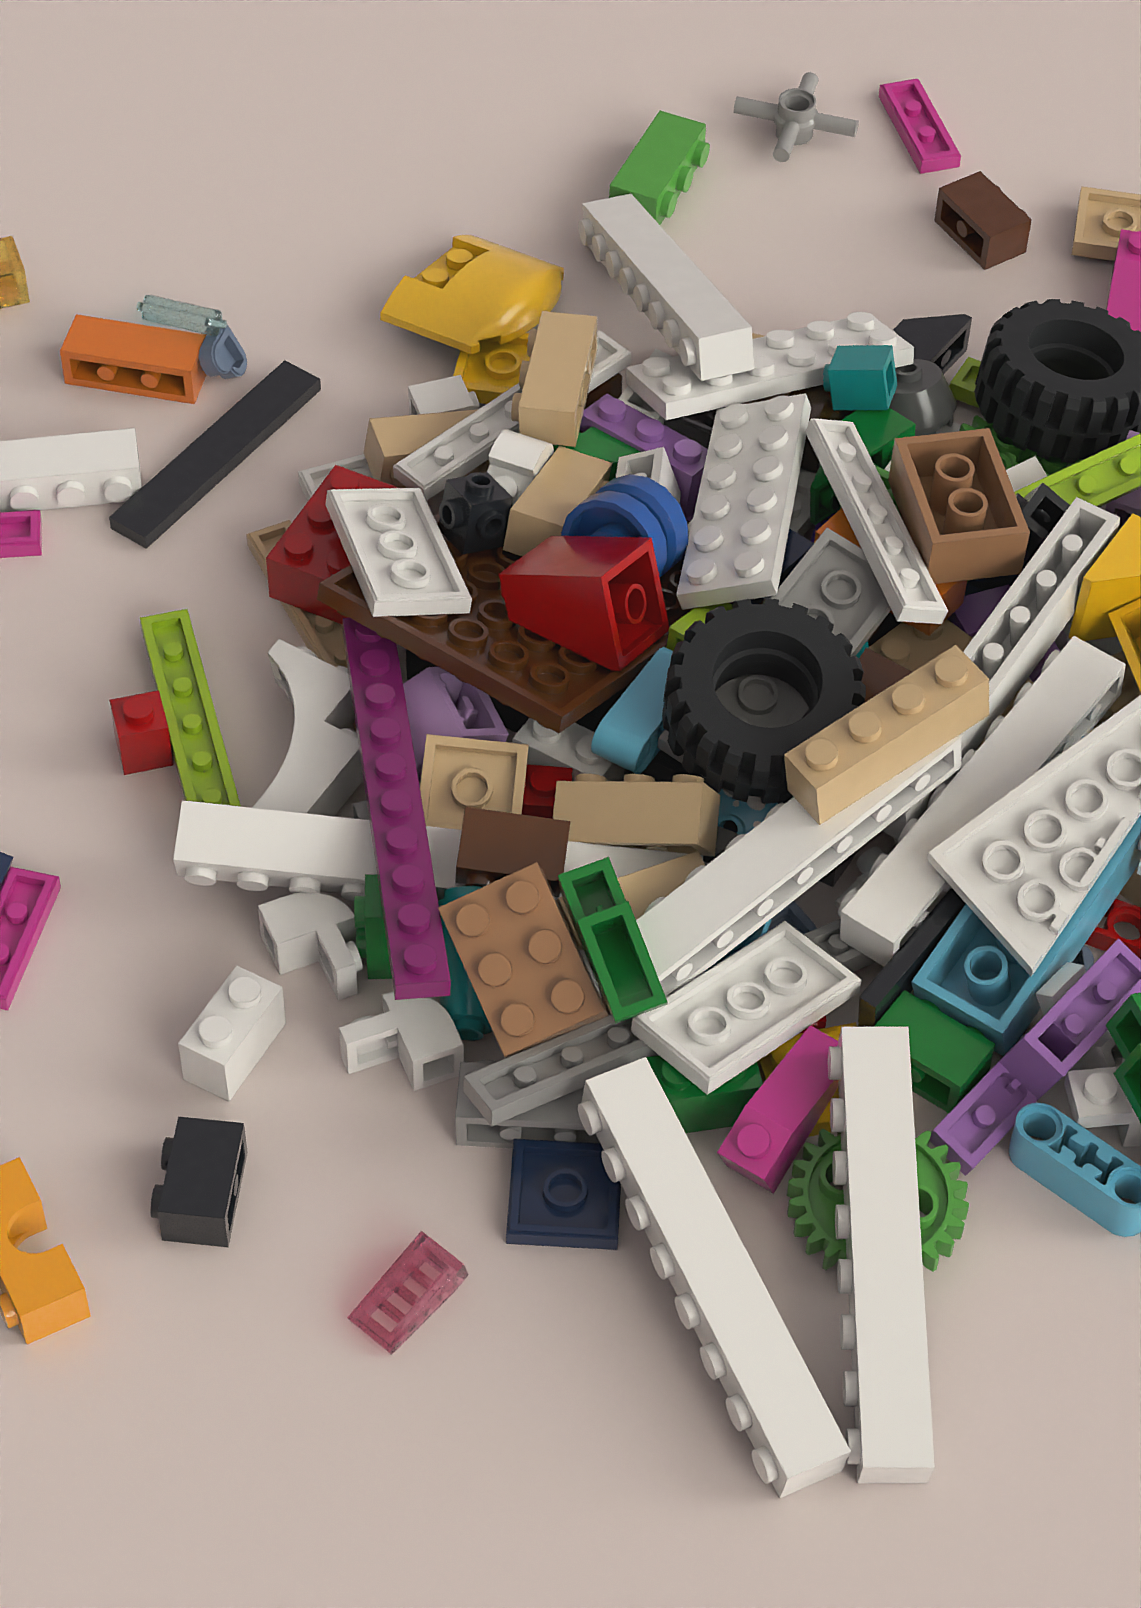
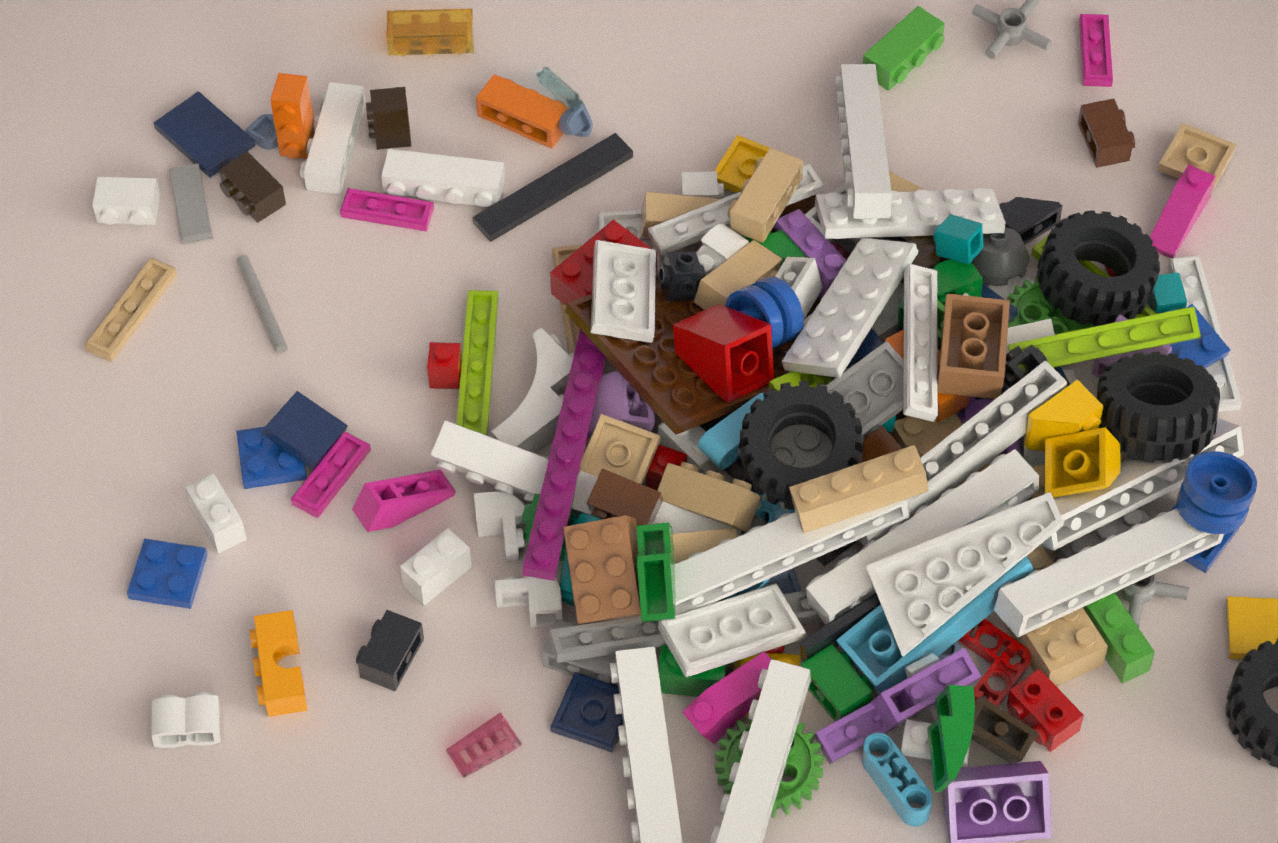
camera: 20 degrees right, 5 degrees up
yellow slope [380,235,564,354] -> none
none -> dark pink slope [352,470,456,532]

